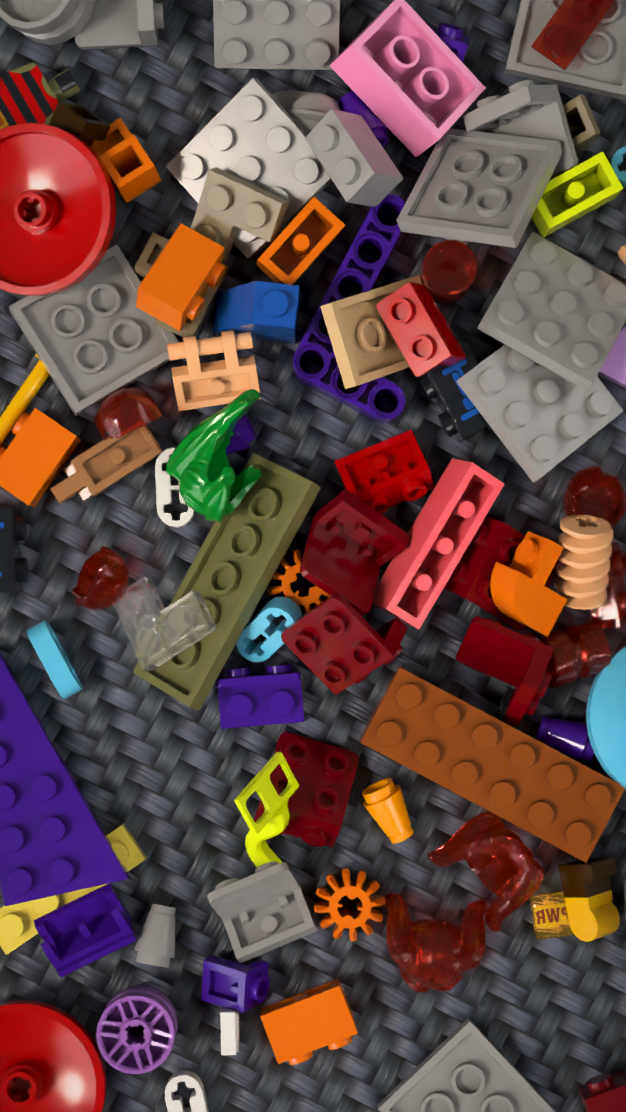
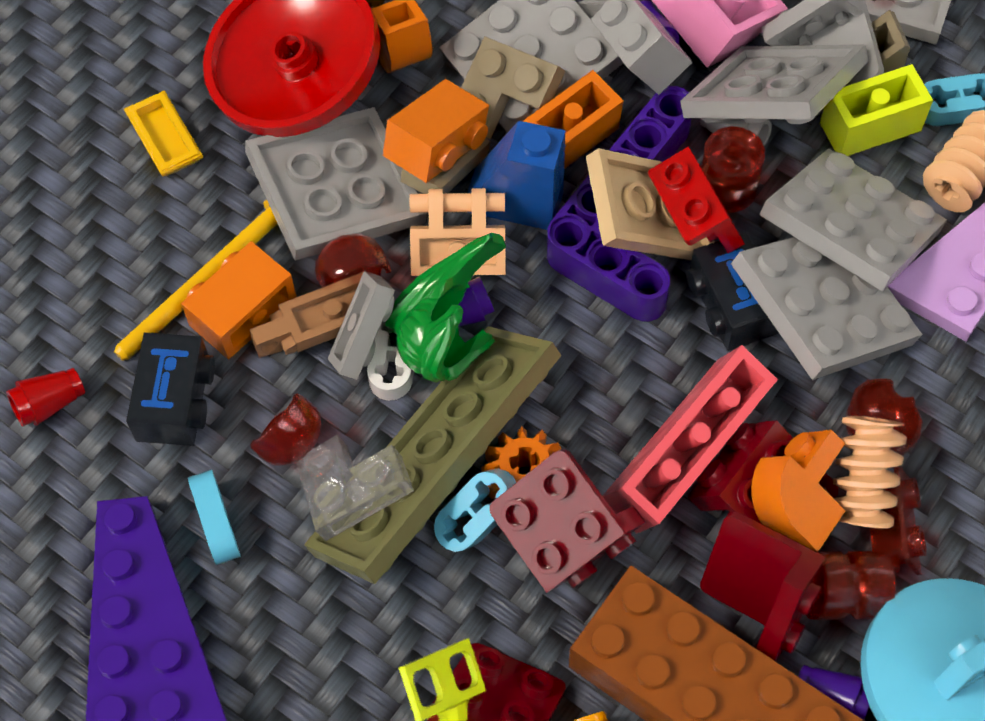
camera: 15 degrees right, 25 degrees down
dark purple bracket [216,664,304,729] -> none
dark red bracket [300,490,410,616] -> none
red bracket [334,430,434,514] -> none
none -> light grey plate [328,271,395,380]

